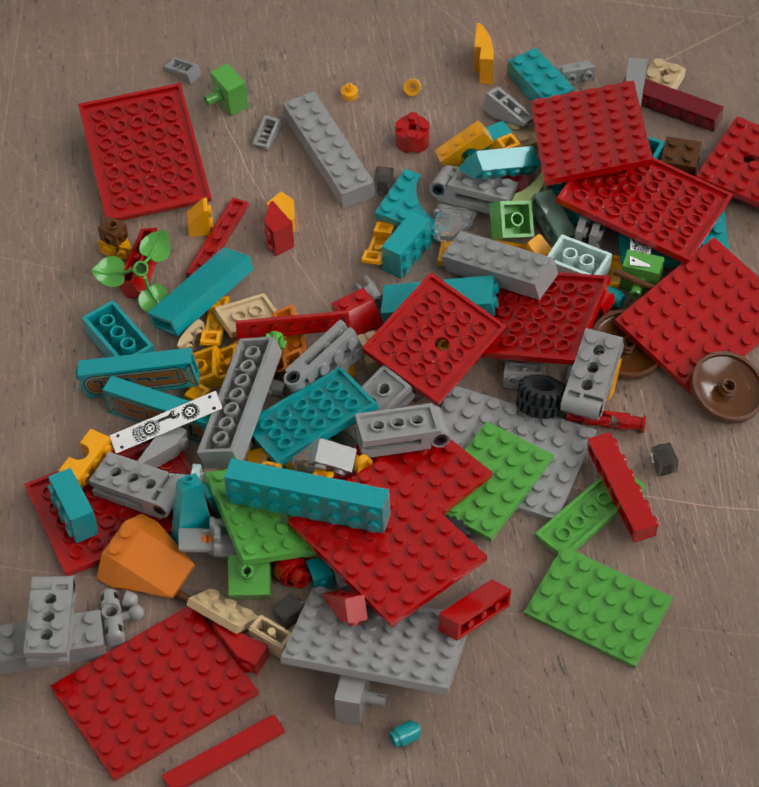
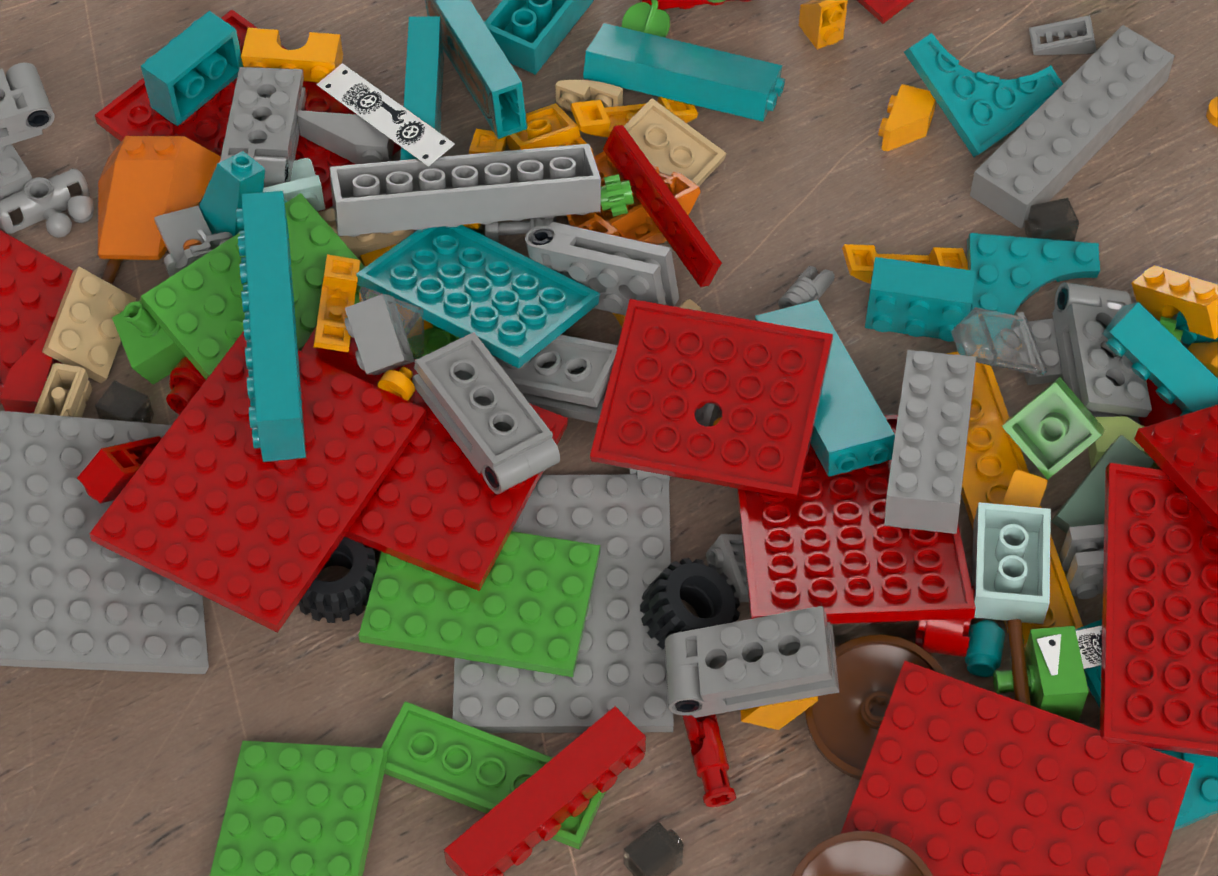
camera: 65 degrees right, 5 degrees up
red tile [186,197,249,278] -> none
red slope [263,201,295,256] -> none
red slope [332,287,384,335] -> none
red brick [395,112,430,154] -> none
red brick [438,579,511,641] -> none
none -> teal plate [904,33,1063,157]

